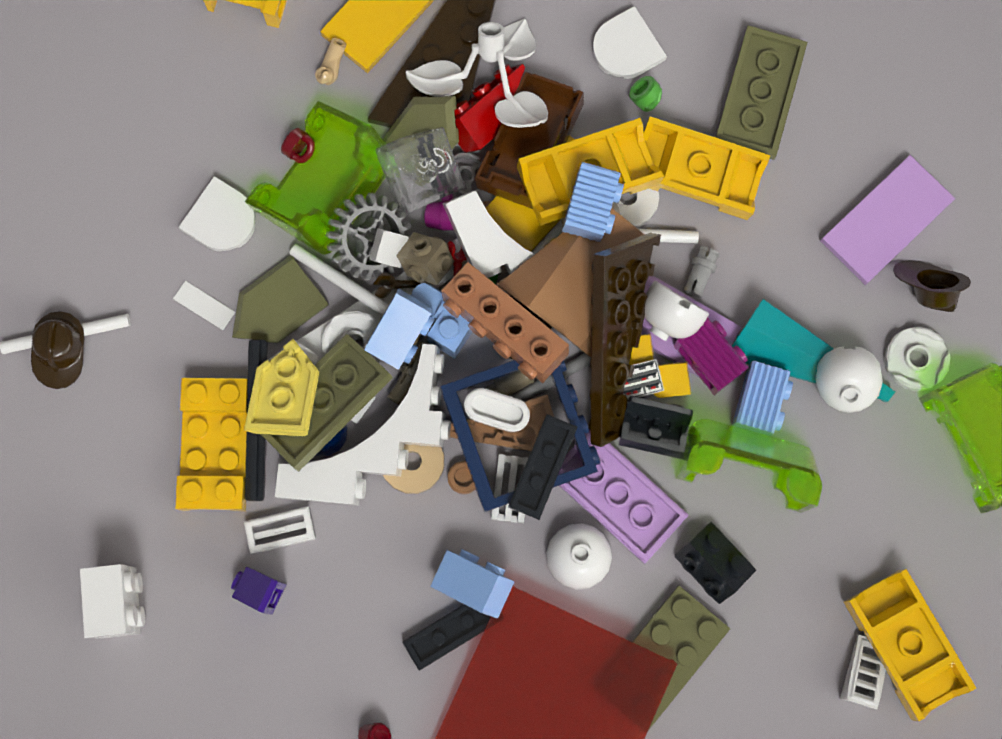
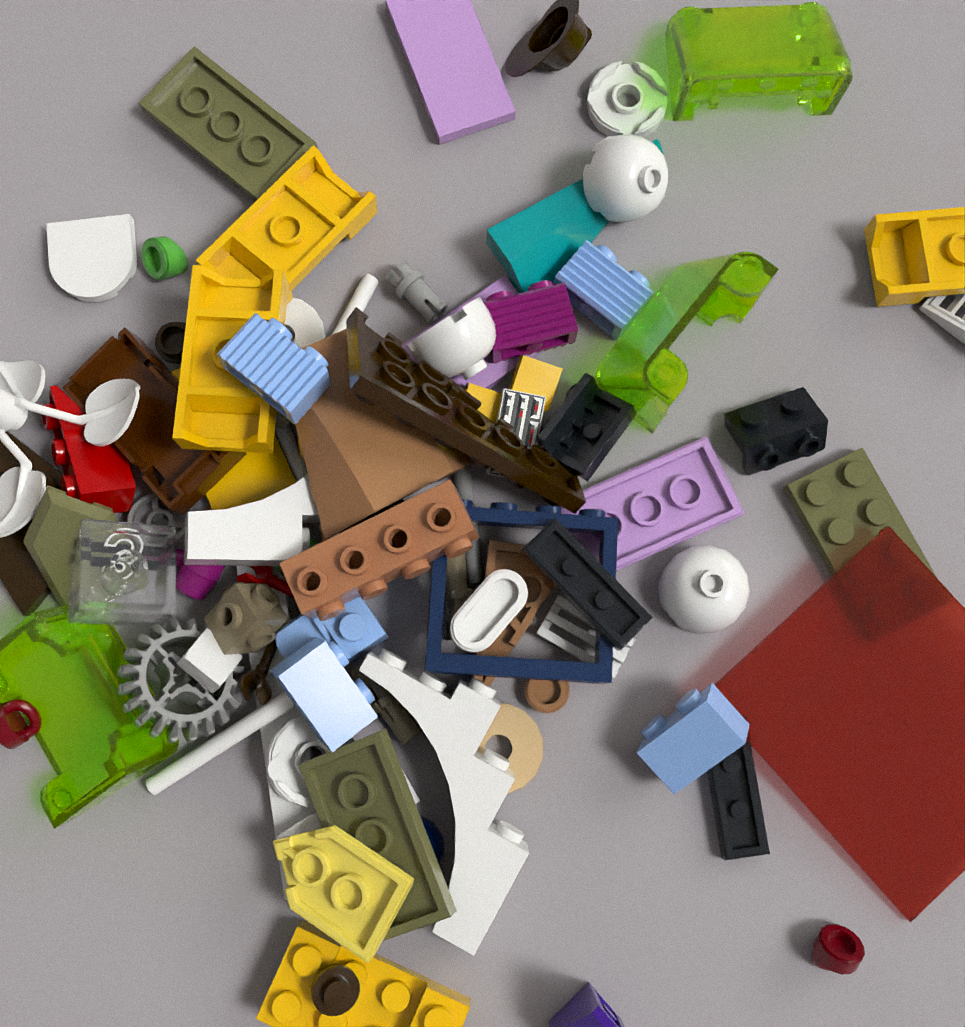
camera: 65 degrees left, 0 degrees up
white sticker [173,281,235,330] -> none
white tile [178,176,255,251] -> none
olive tile [232,255,329,343] -> none
white tile [244,507,316,554] -> none
black axle [245,339,268,501] -> none
none -> dark brown plate [155,322,186,364]
none -> dark brown plate [311,964,360,1016]

